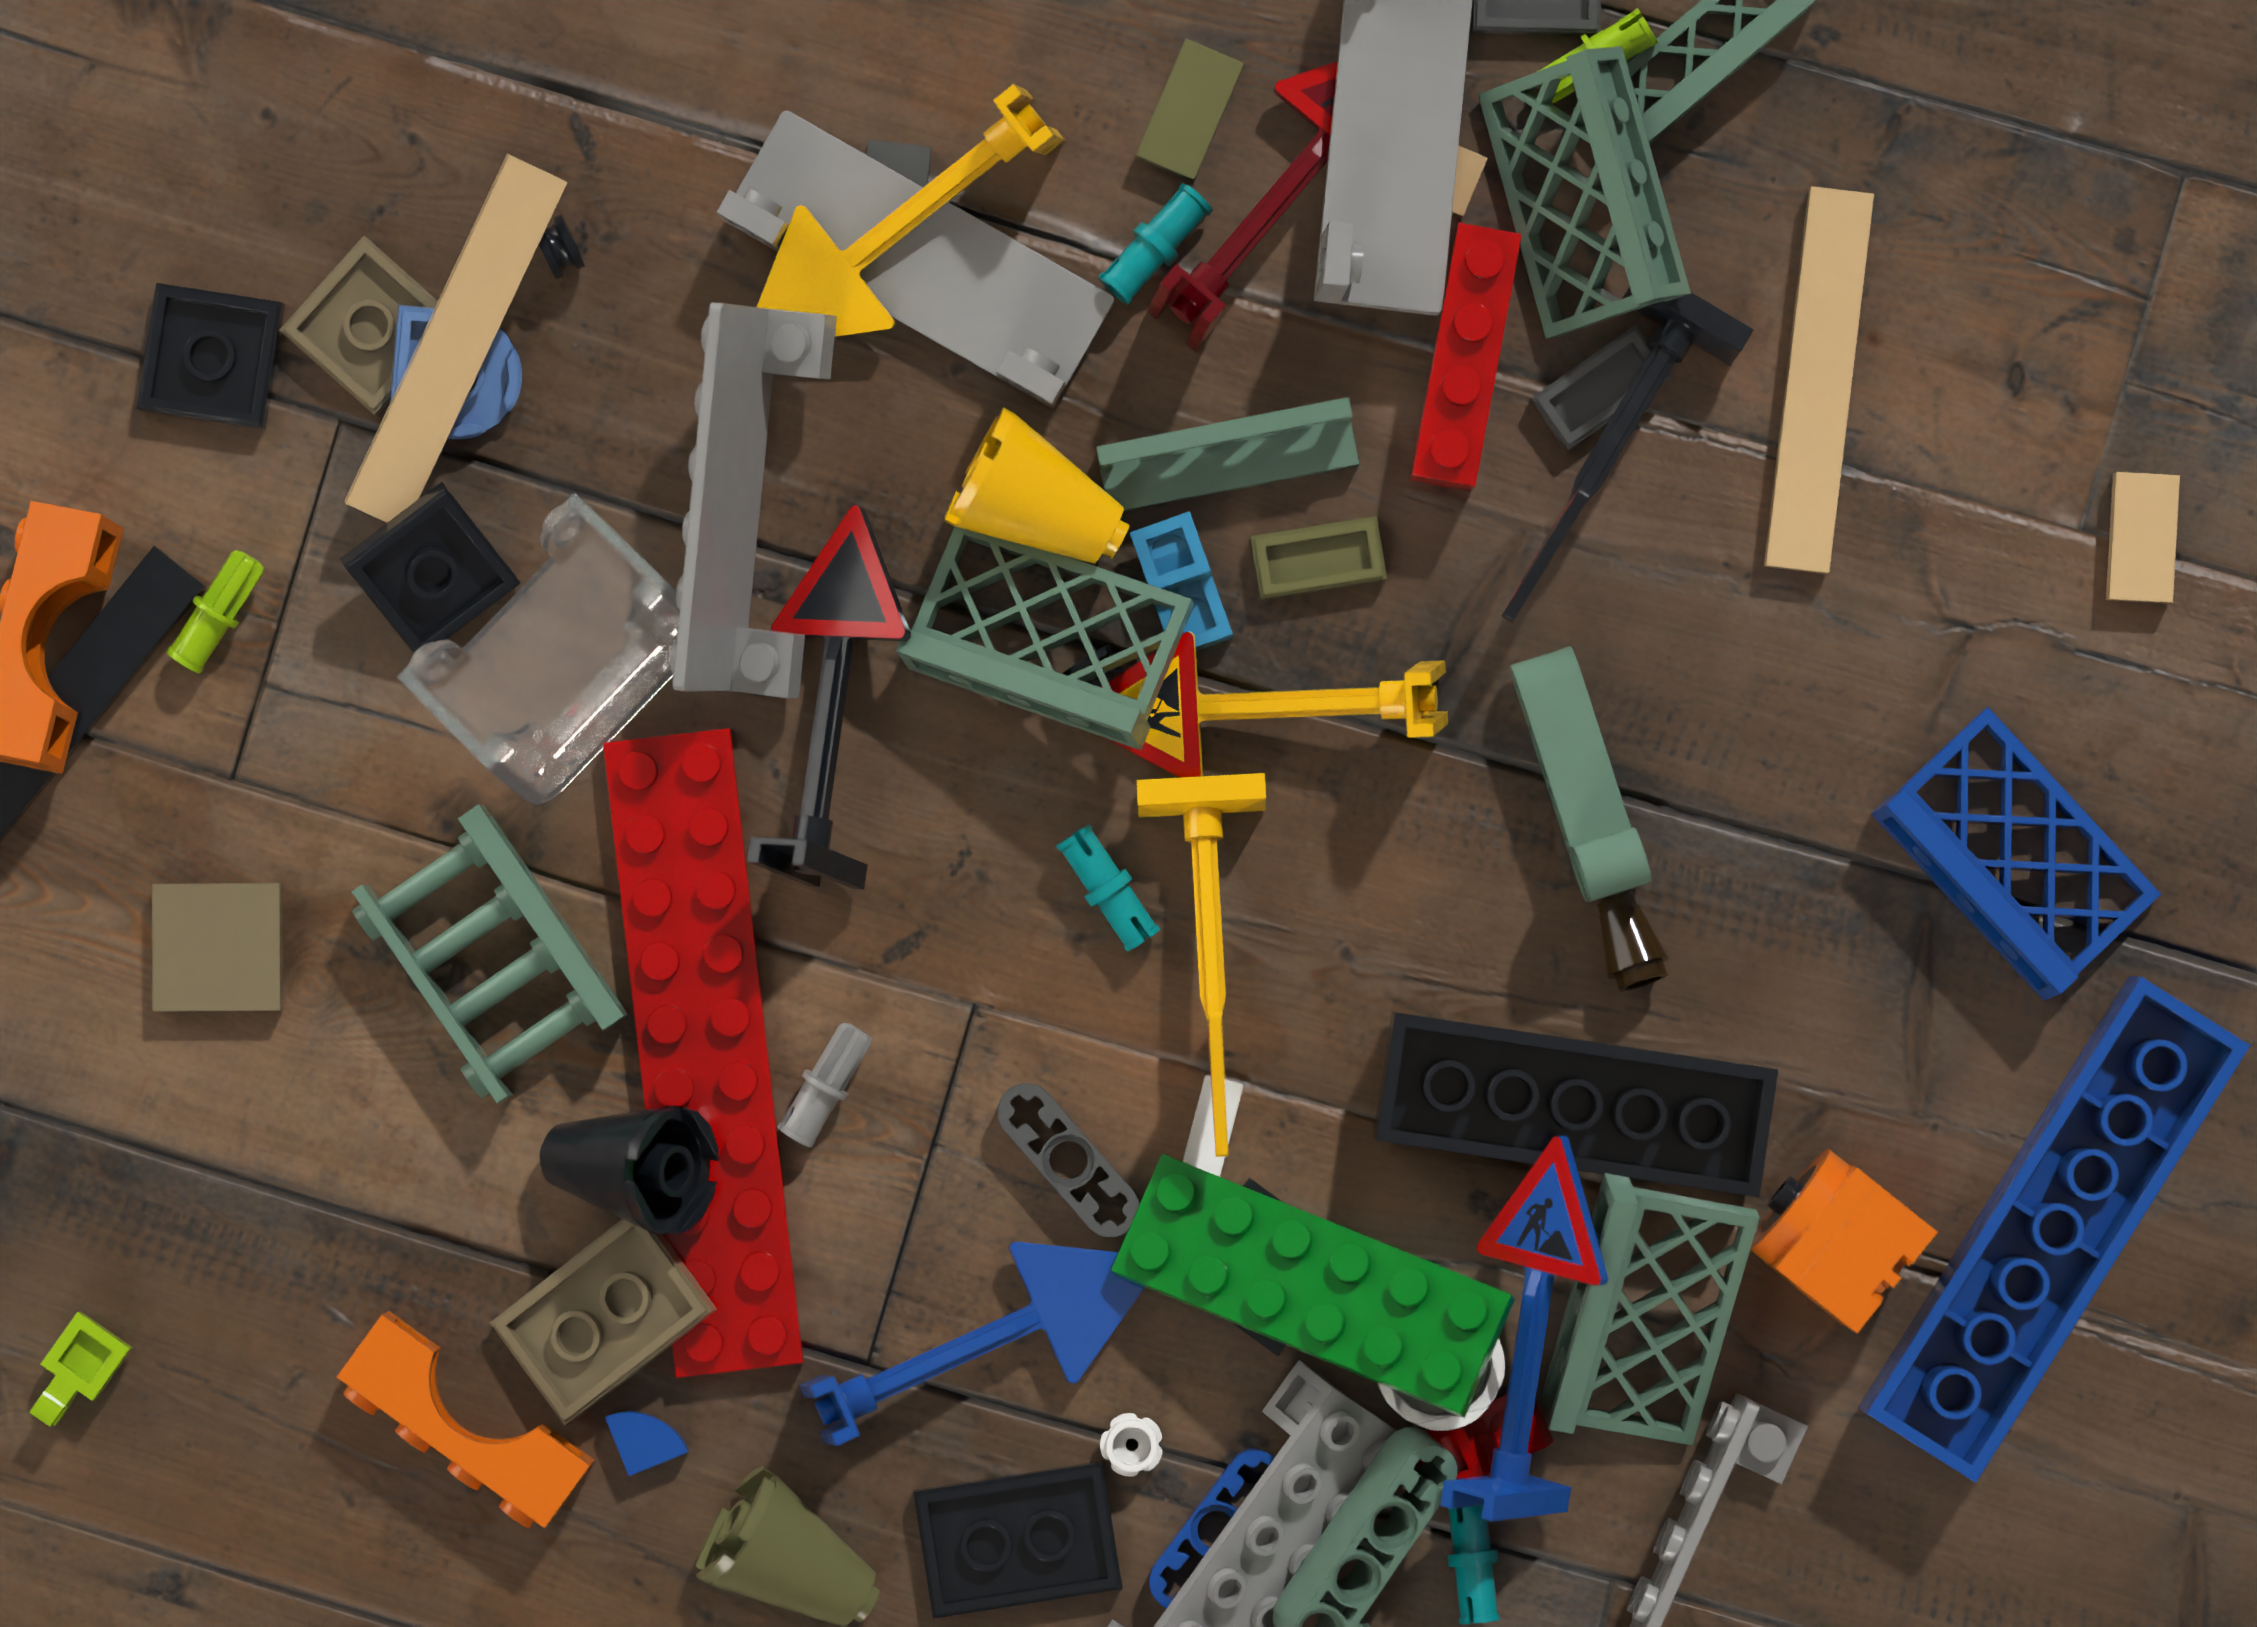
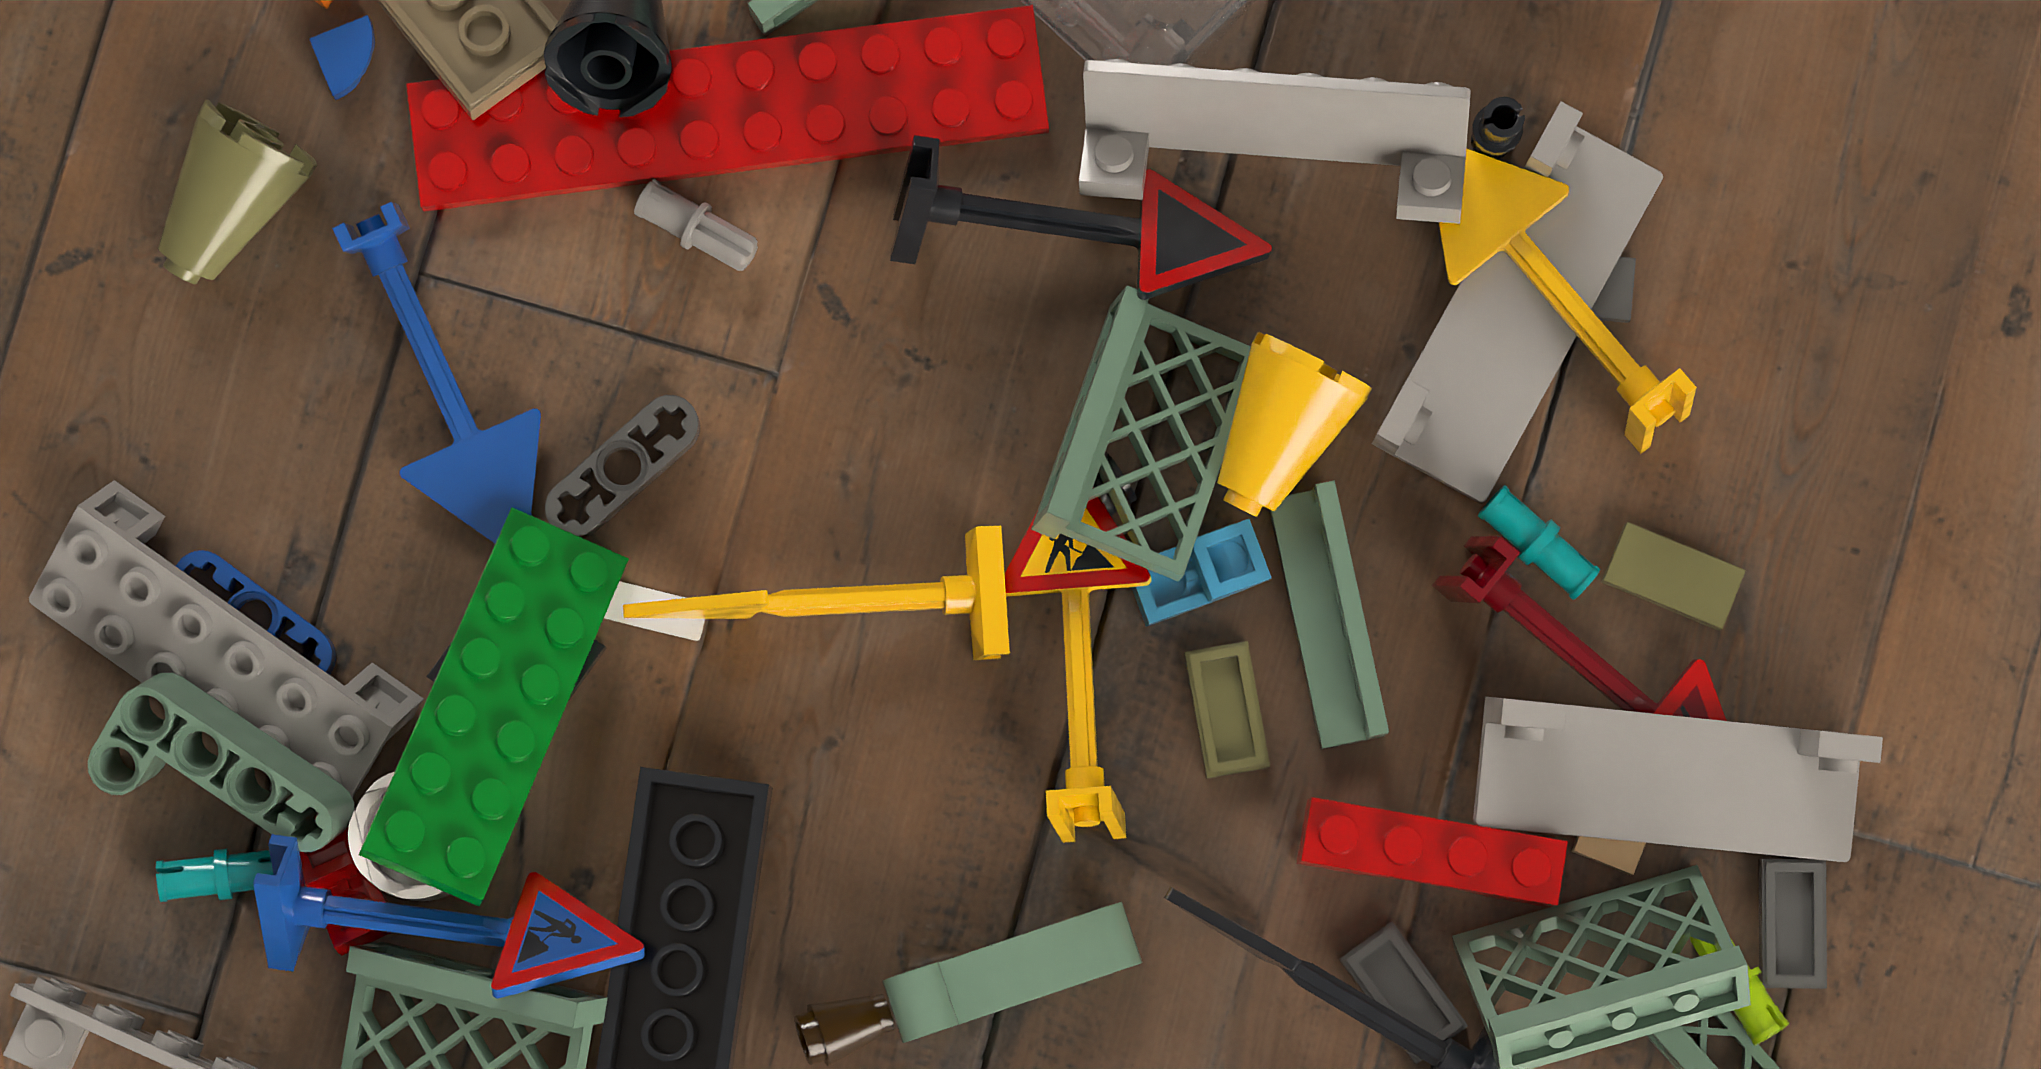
camera: 85 degrees right, 5 degrees down
black tile [913,1460,1123,1619] -> none
teal pin [1056,824,1161,952] -> none
white plate [1100,1413,1162,1477] -> none
none -> black pin [1471,97,1525,160]

